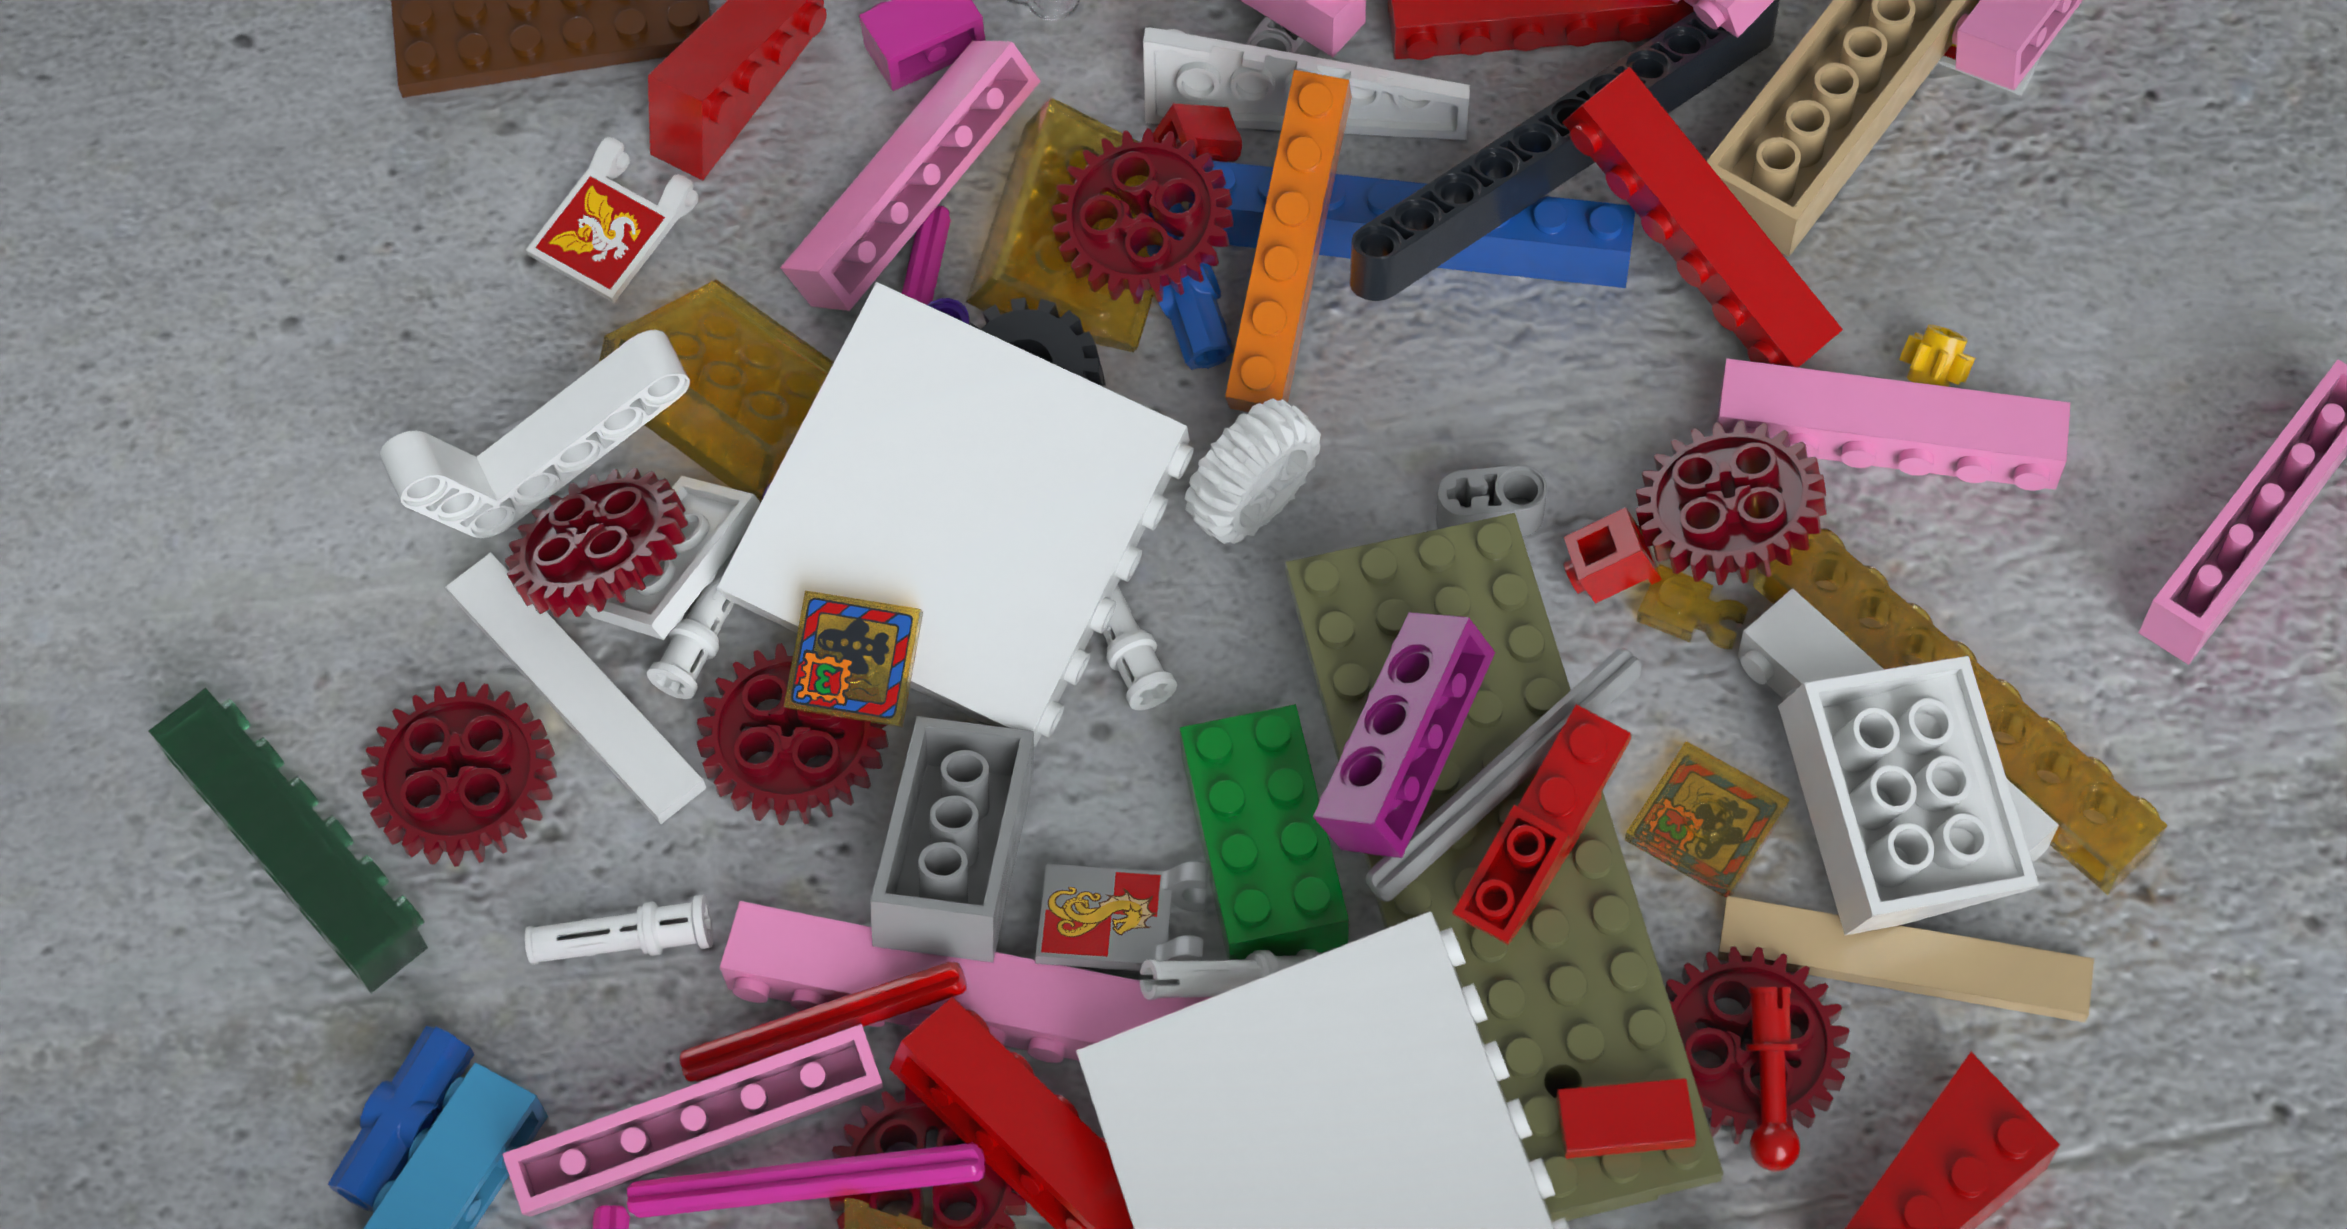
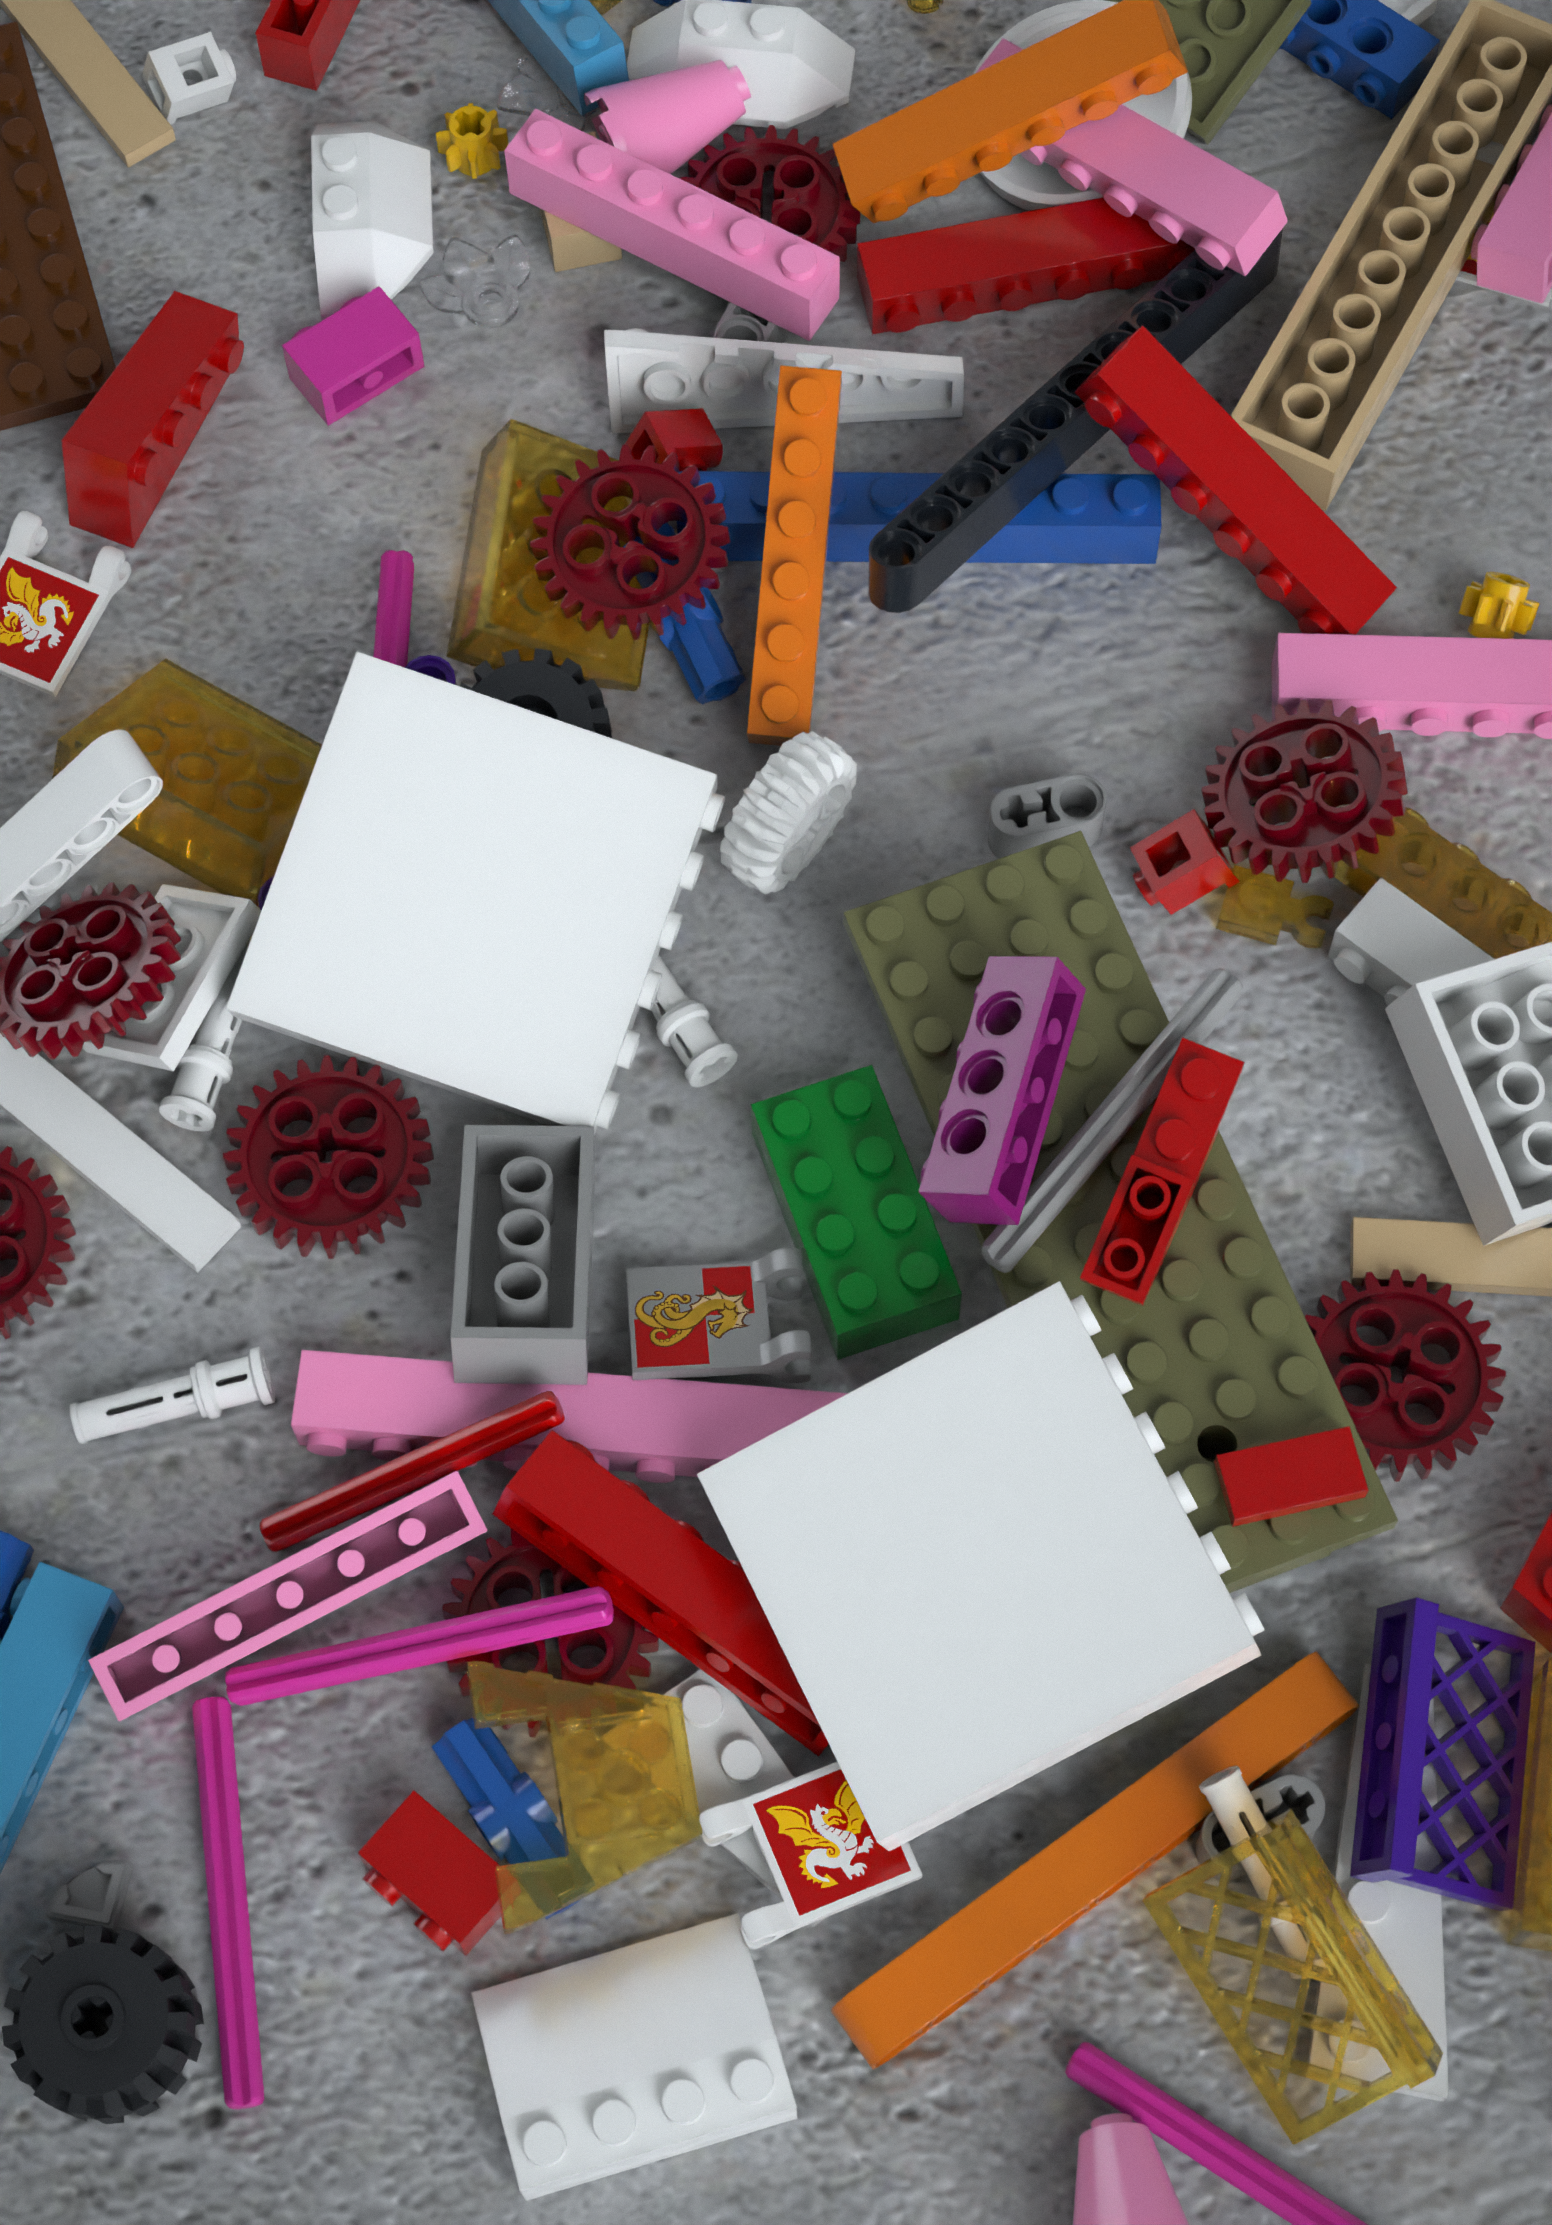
camera: 10 degrees left, 5 degrees up
bright pink brick [780,41,1041,311] -> none
tile [784,590,924,728] -> none
white pin [1140,949,1320,1000] -> none
clear yellow tile [1625,741,1790,898] -> none
red pin [1747,987,1801,1172] -> none

